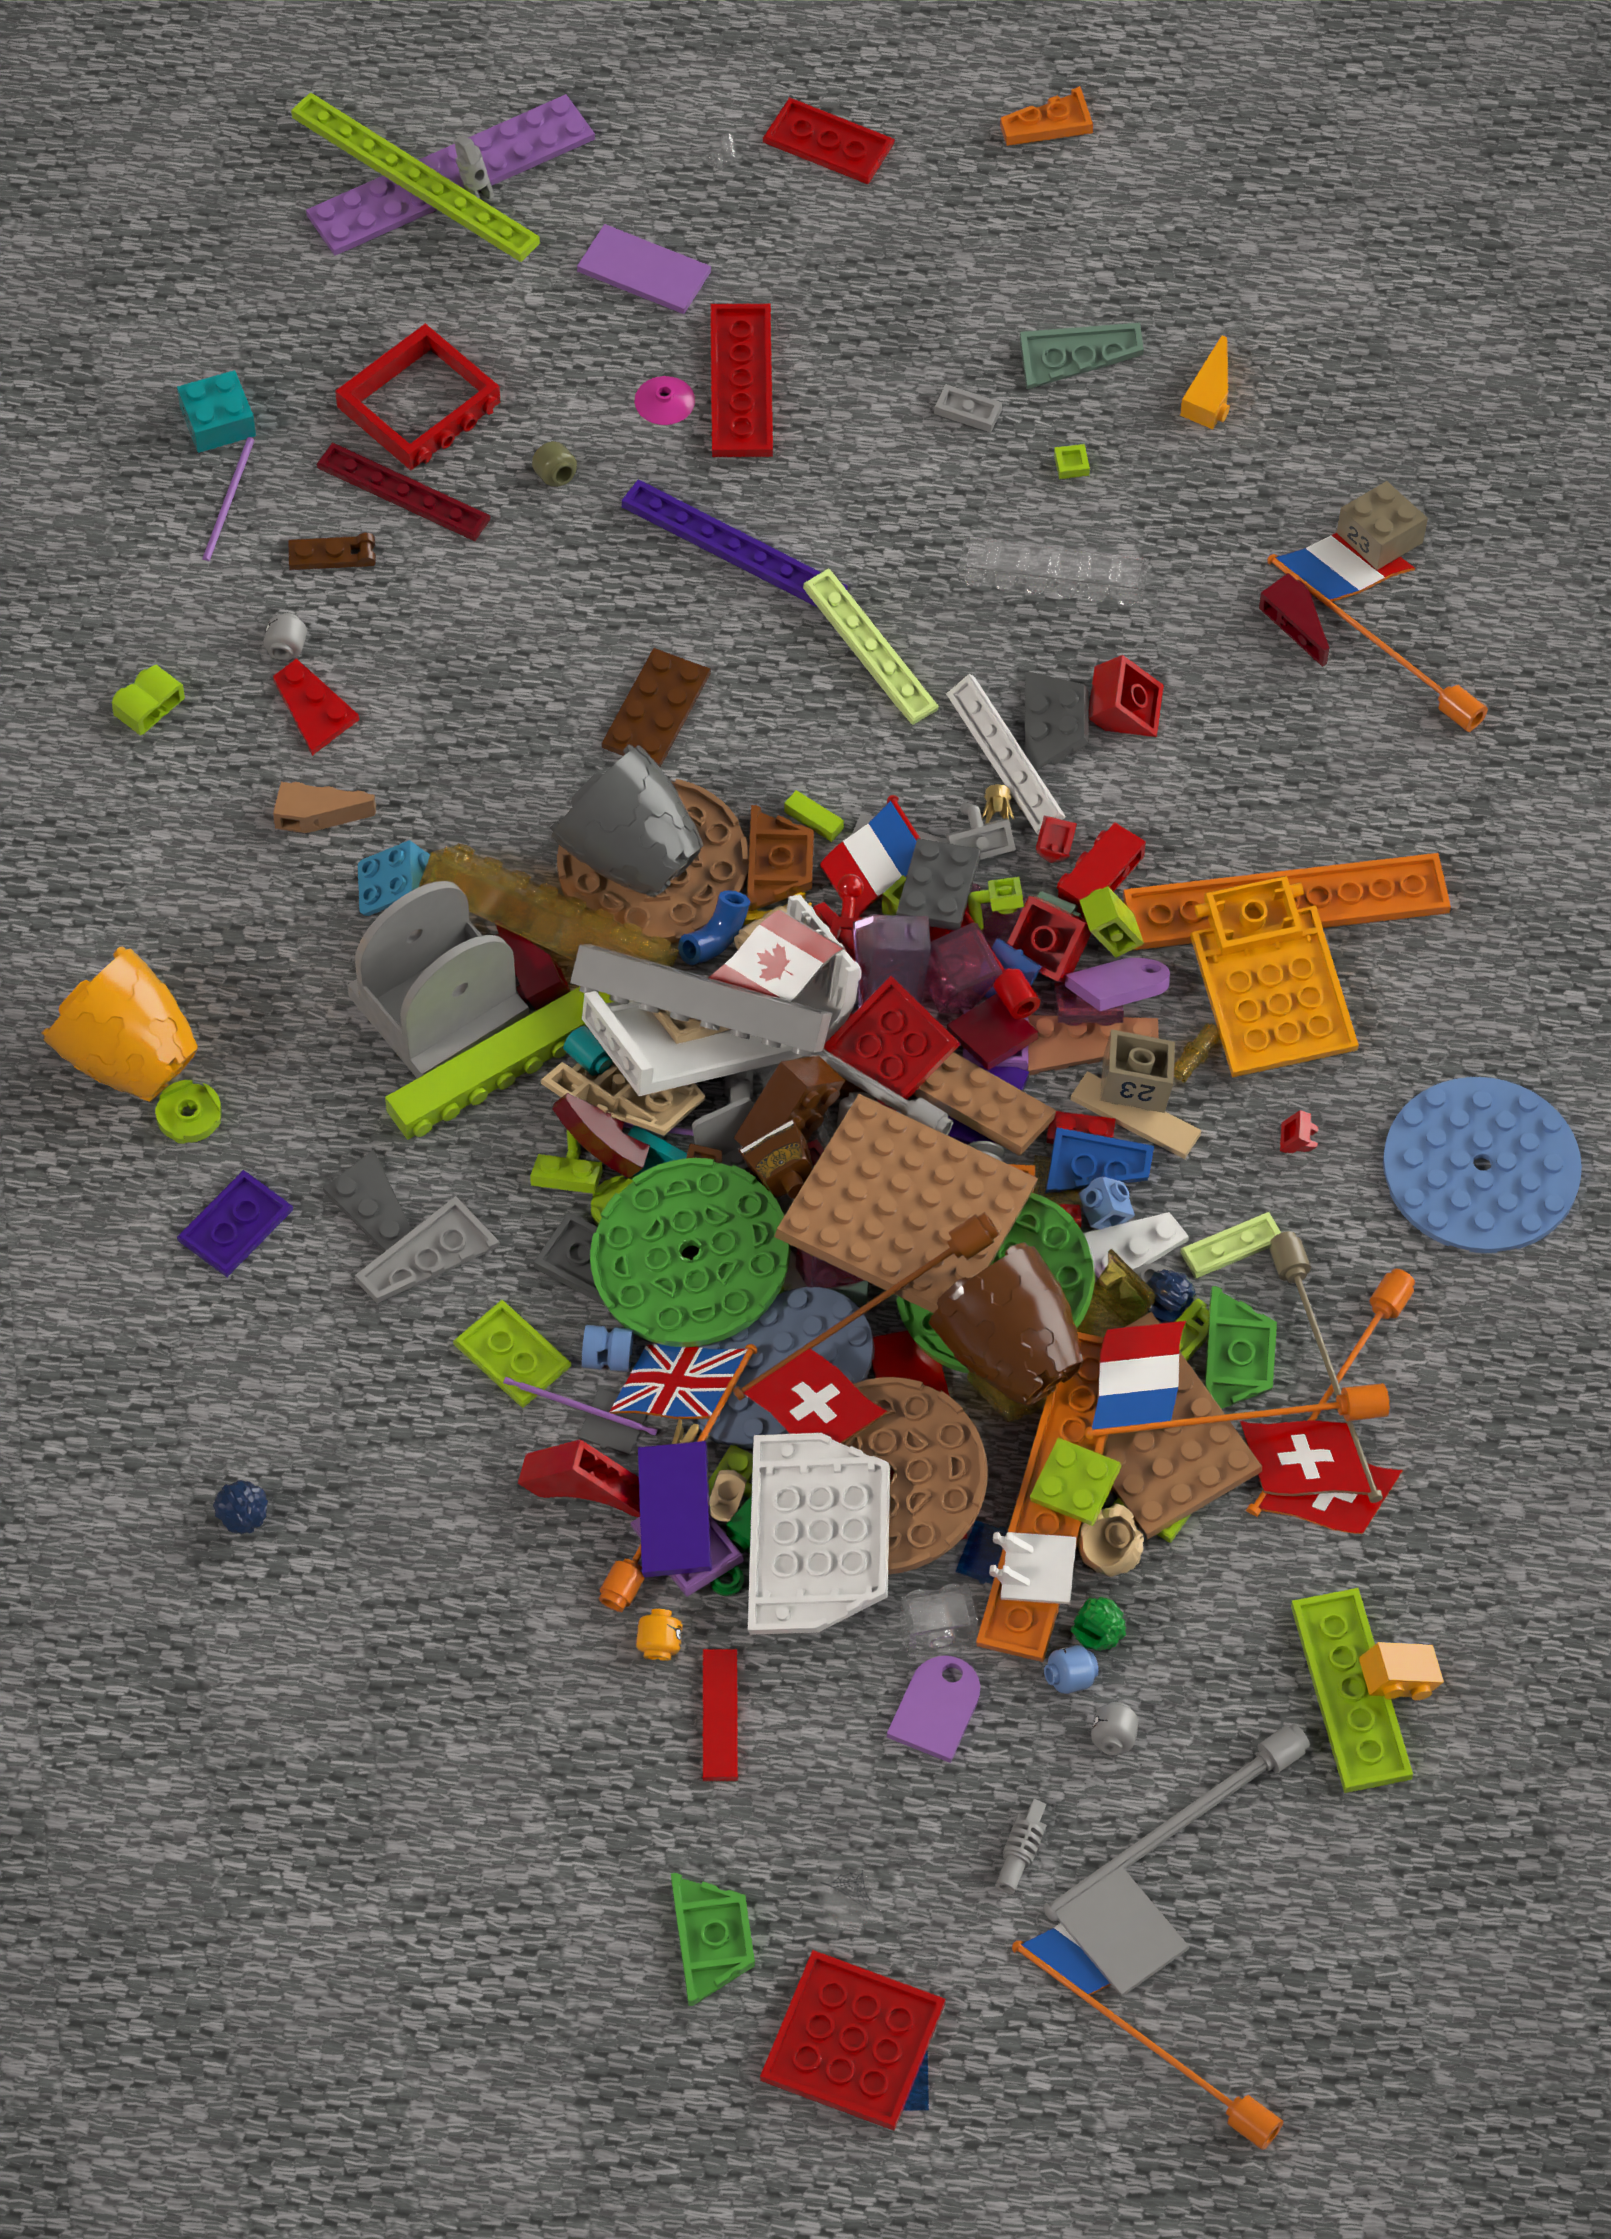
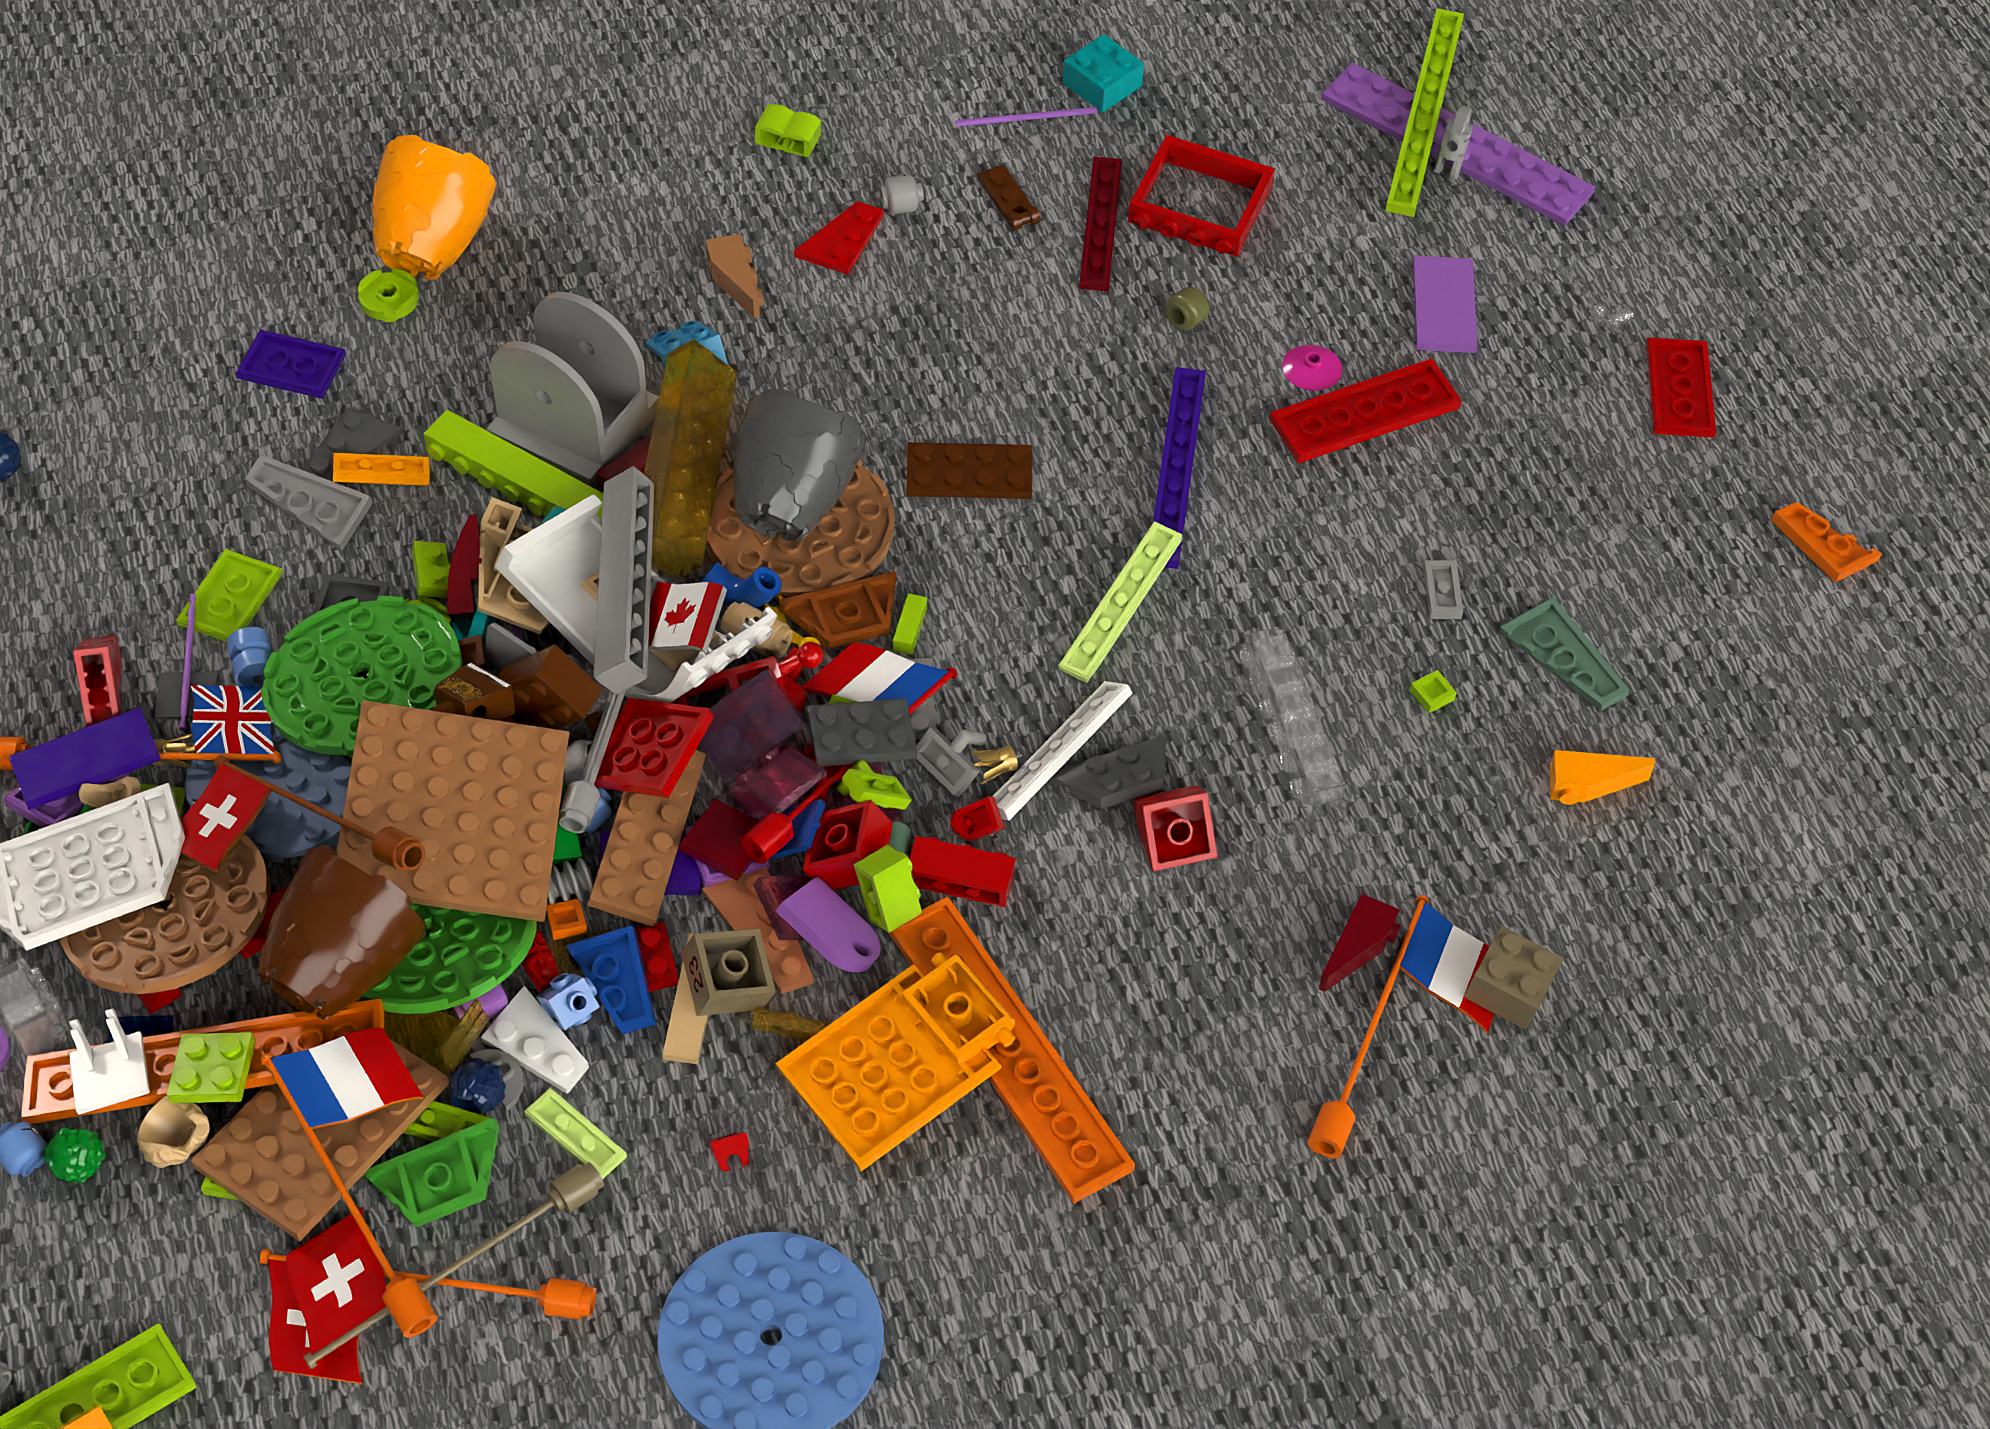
camera: 65 degrees right, 5 degrees down
none -> light orange tile [333,453,430,486]

